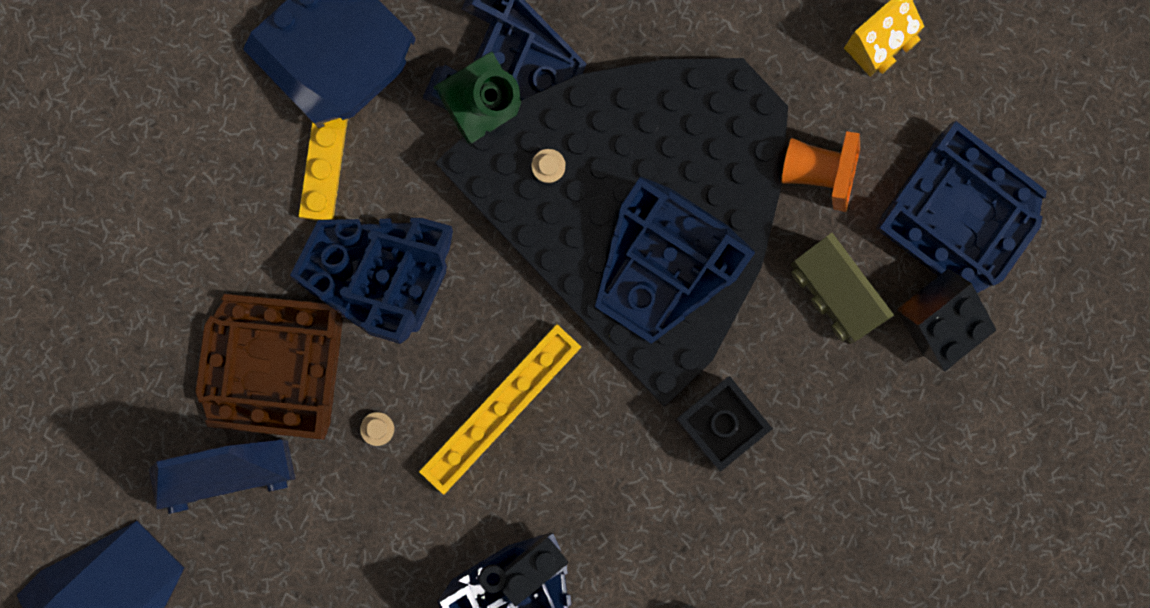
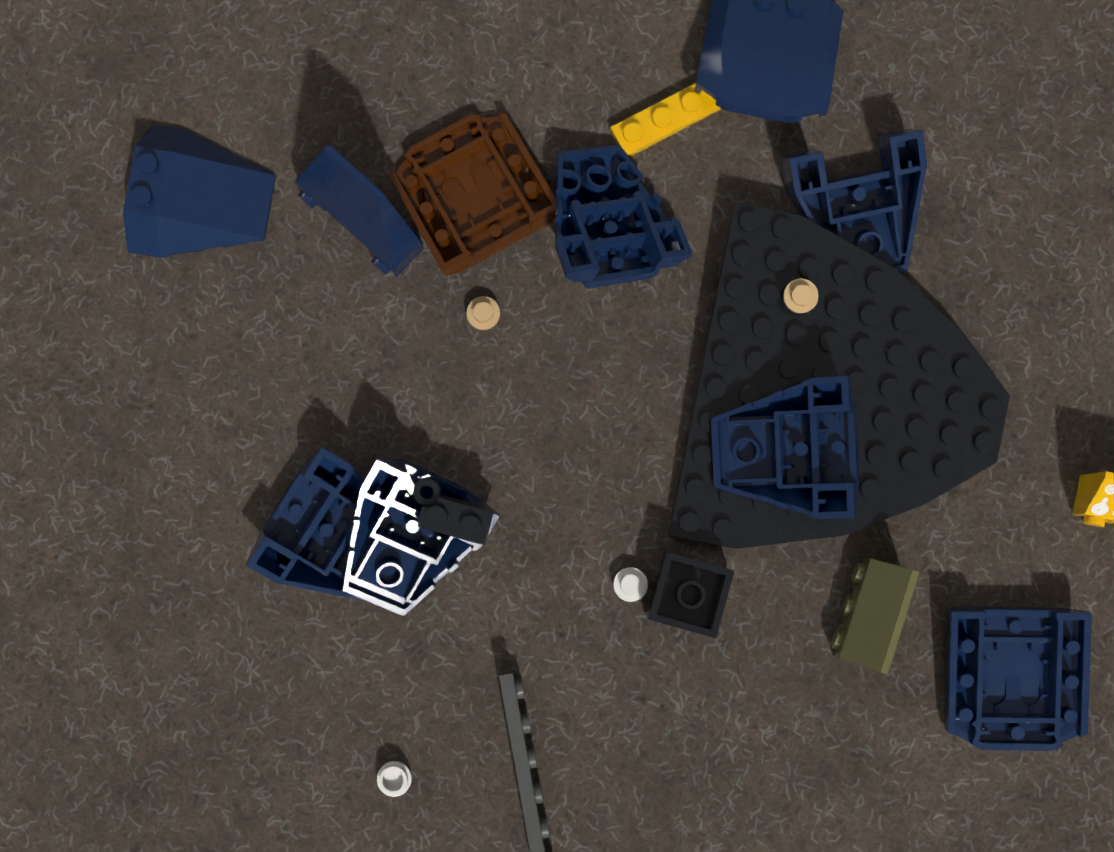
camera: 60 degrees right, 0 degrees up
yellow plate [419,324,581,495] -> none
dark green plant [433,52,521,144] -> none
orange plant [782,131,860,212] -> none
black brick [897,268,996,372] -> none
none -> white plate [613,567,648,602]

